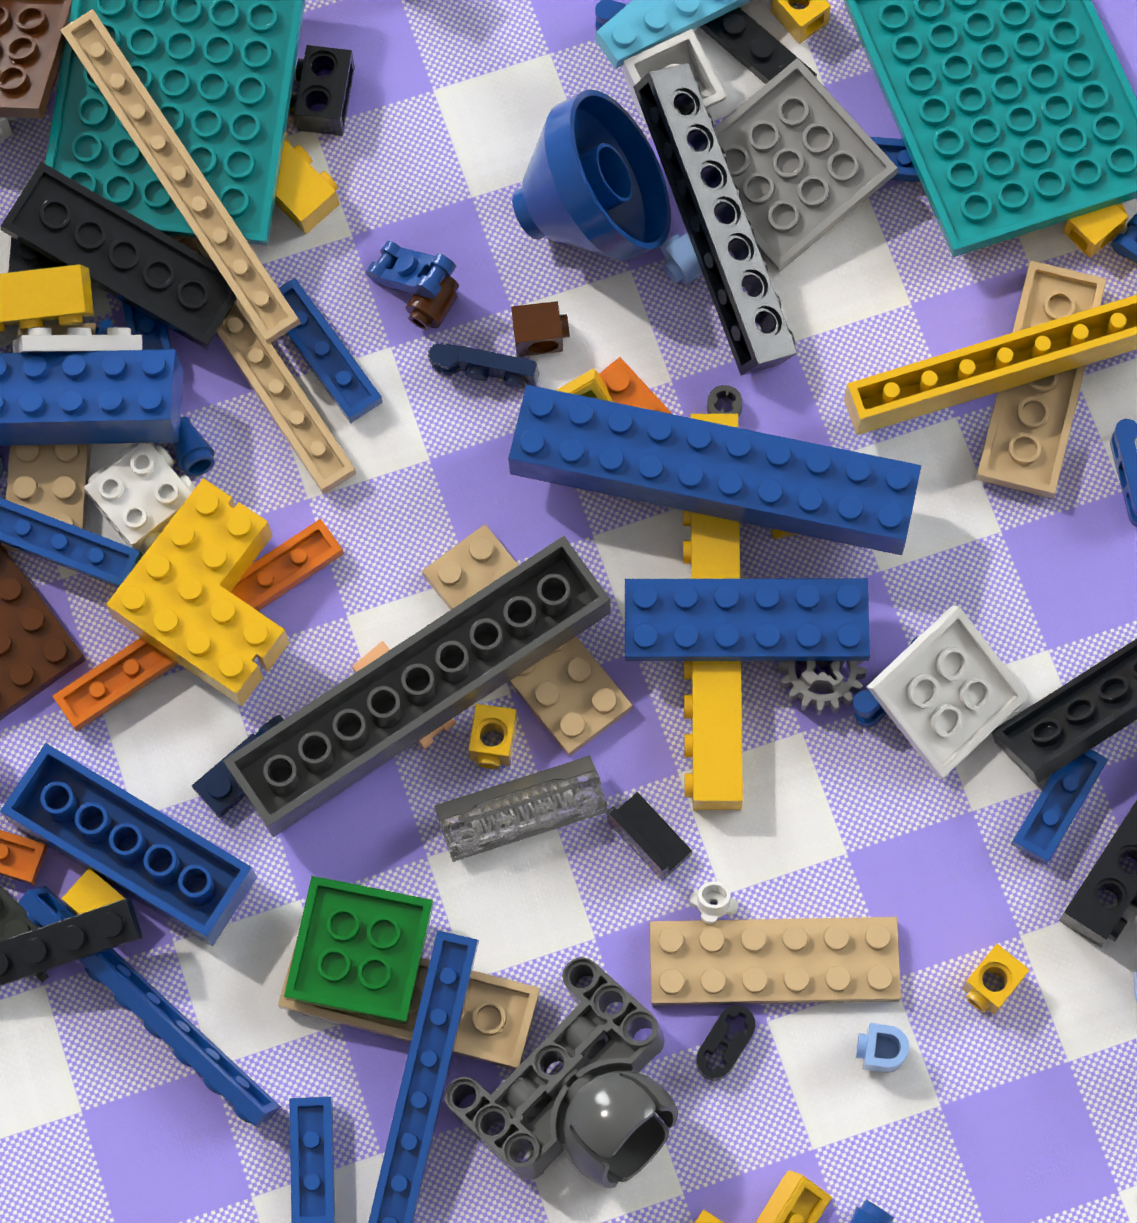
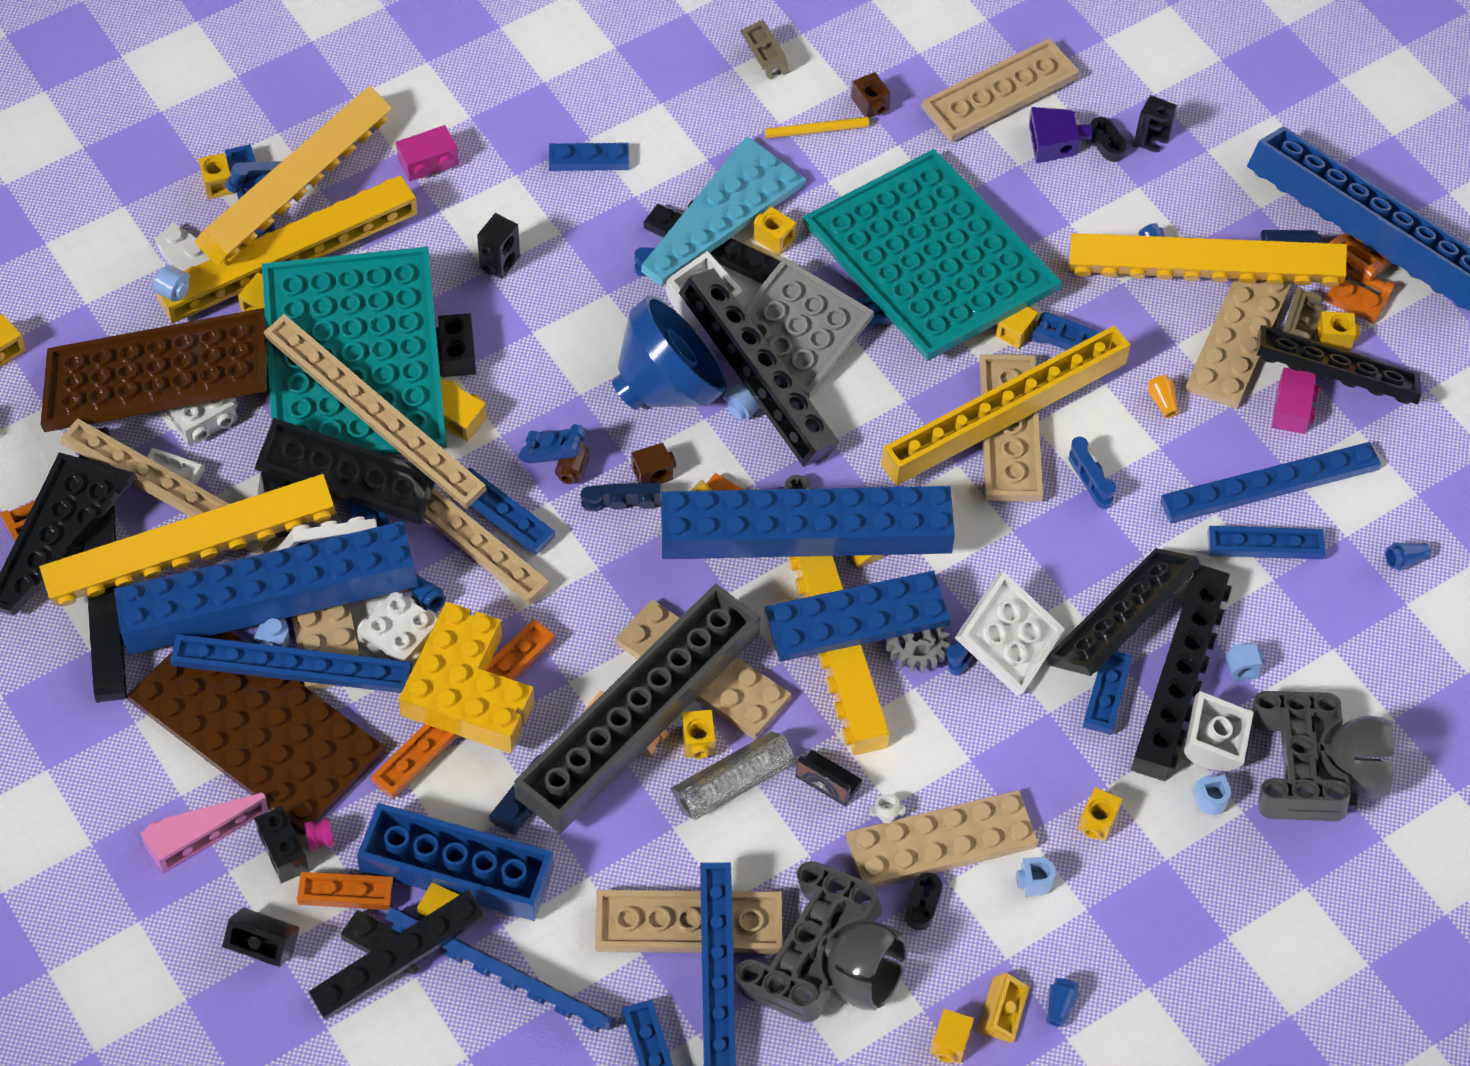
camera: 20 degrees left, 15 degrees down
green plate [284,876,434,1024] -> none

